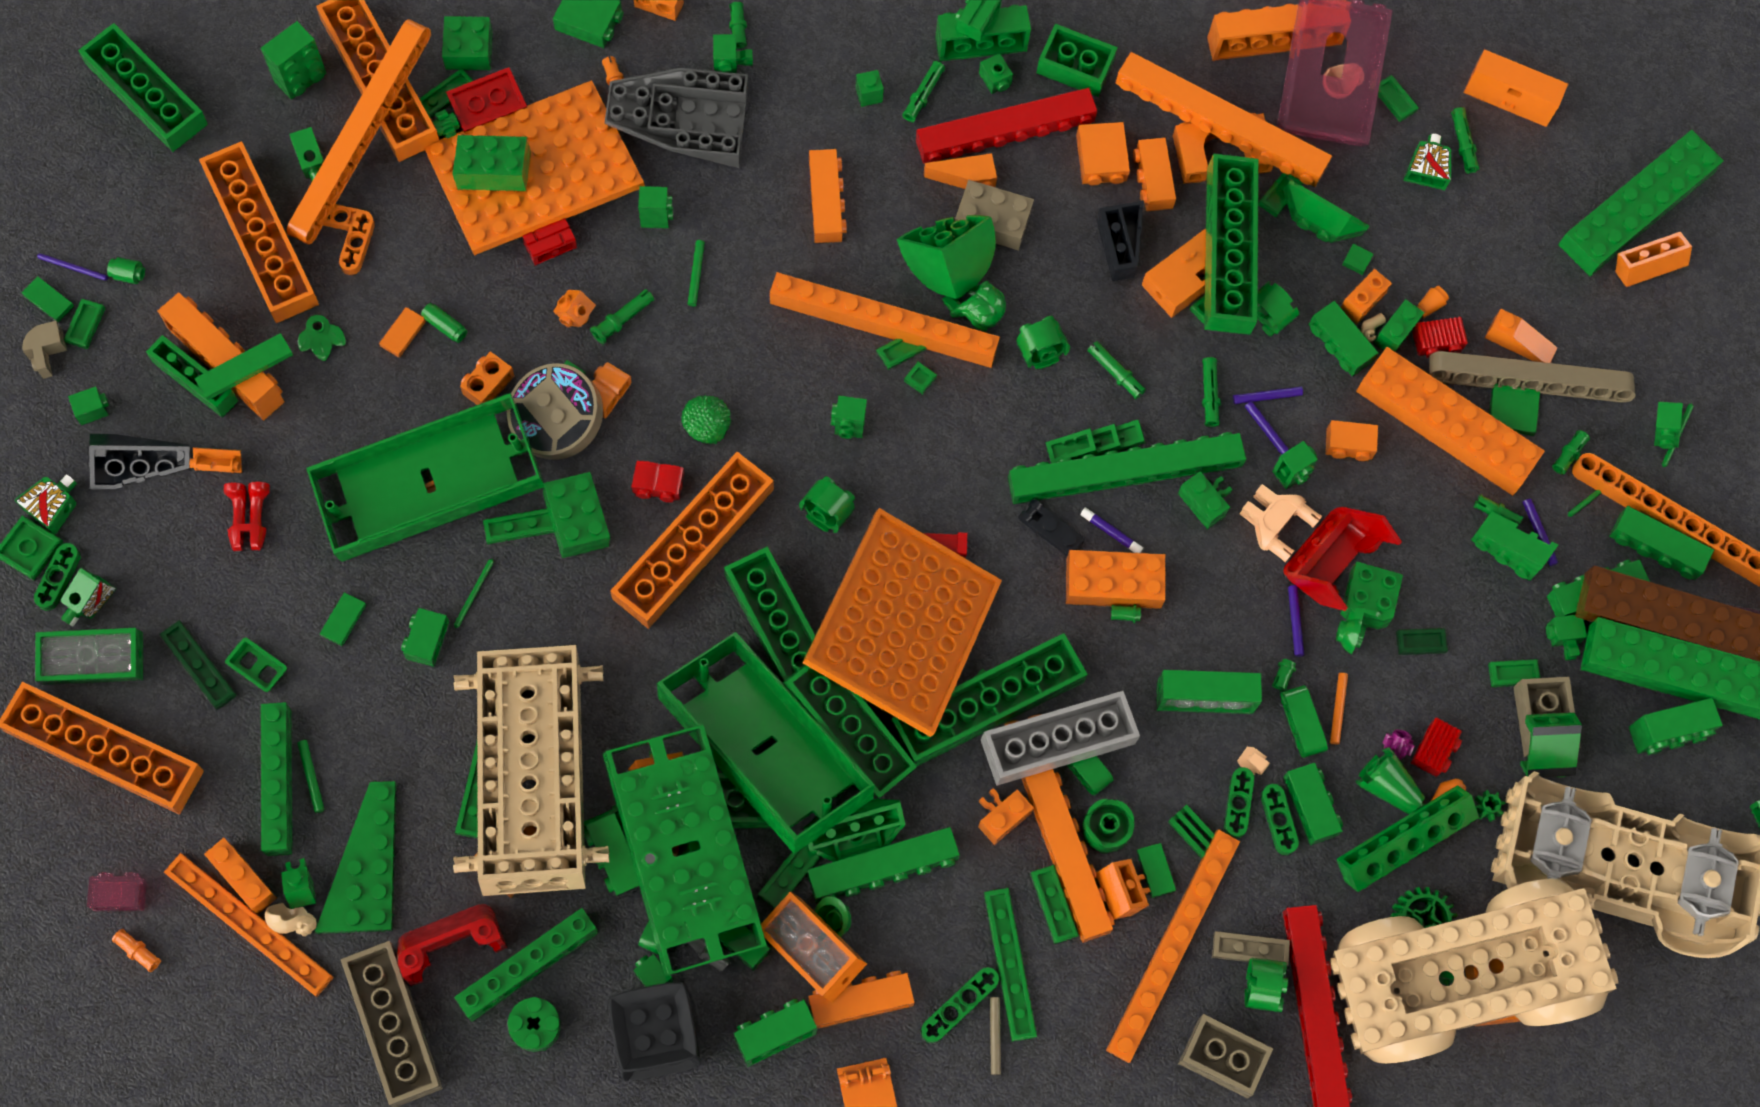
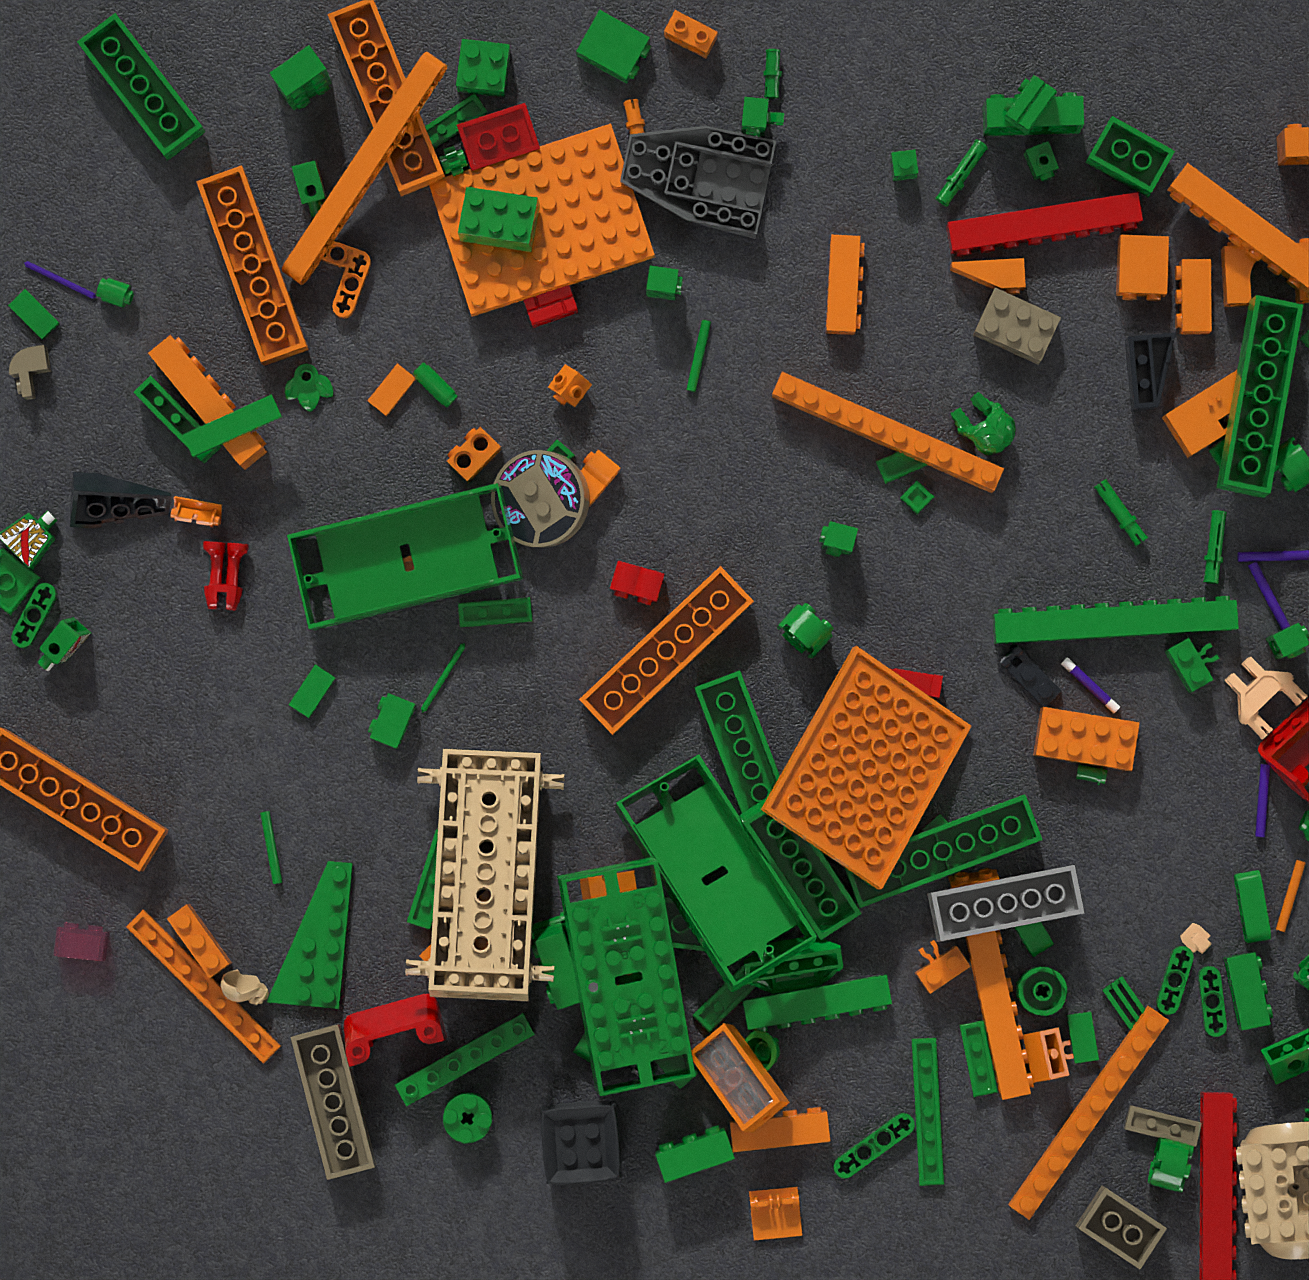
camera: 15 degrees right, 15 degrees up
clear brick [35,628,143,685] -> none
green tile [63,299,106,349] -> none
green brick [68,386,110,425] -> none
orange pin [112,929,161,972] -> none
dark green tile [159,620,237,710] -> none
green piece [225,638,287,692] -> none
green brick [261,702,292,856] -> none
green brick [281,858,316,909] -> none
green brick [543,472,610,558] -> none
green pin [590,289,654,345] -> none
green brick [634,954,673,987] -> none
green hair [681,395,731,444] -> none
green brick [897,215,996,299] -> none
dark tan bar [990,997,1001,1075] -> none
green brick [1016,316,1070,369] -> none
green slope [1045,420,1146,463] -> none
green brick [1156,670,1262,714] -> none
green pin [1272,659,1296,691] -> none

